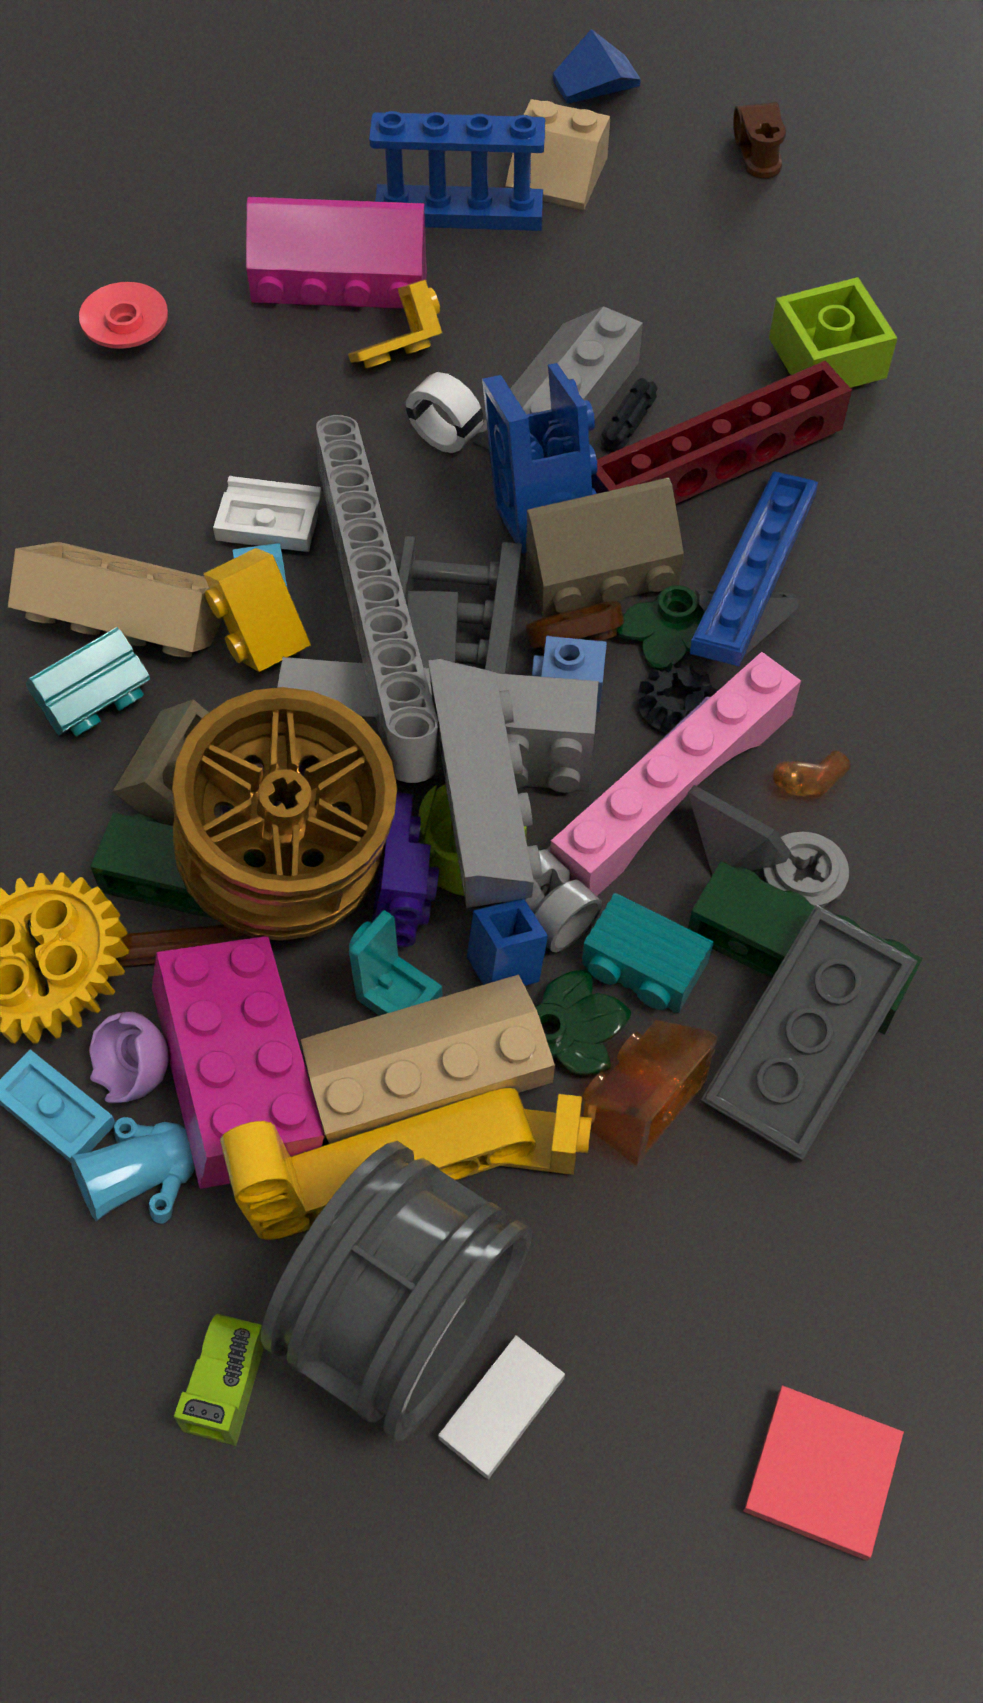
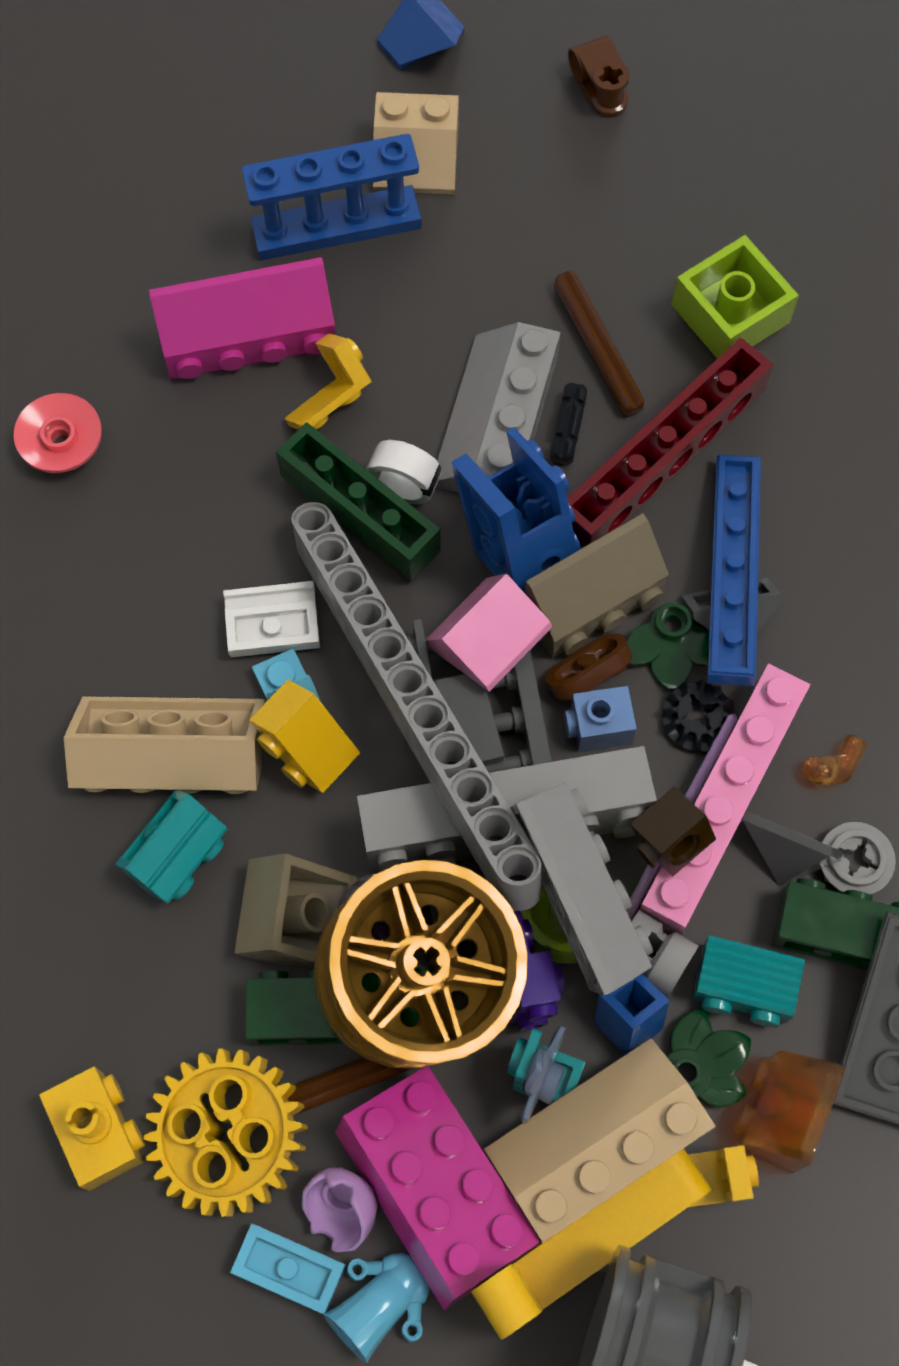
camera: 15 degrees left, 10 degrees up
none -> dark green brick [276,422,441,582]
none -> bright pink slope [425,573,553,692]
none -> sand blue plate [521,1024,566,1123]
none -> reddish brown axle [554,270,645,416]
none -> dark brown brick [630,786,716,877]

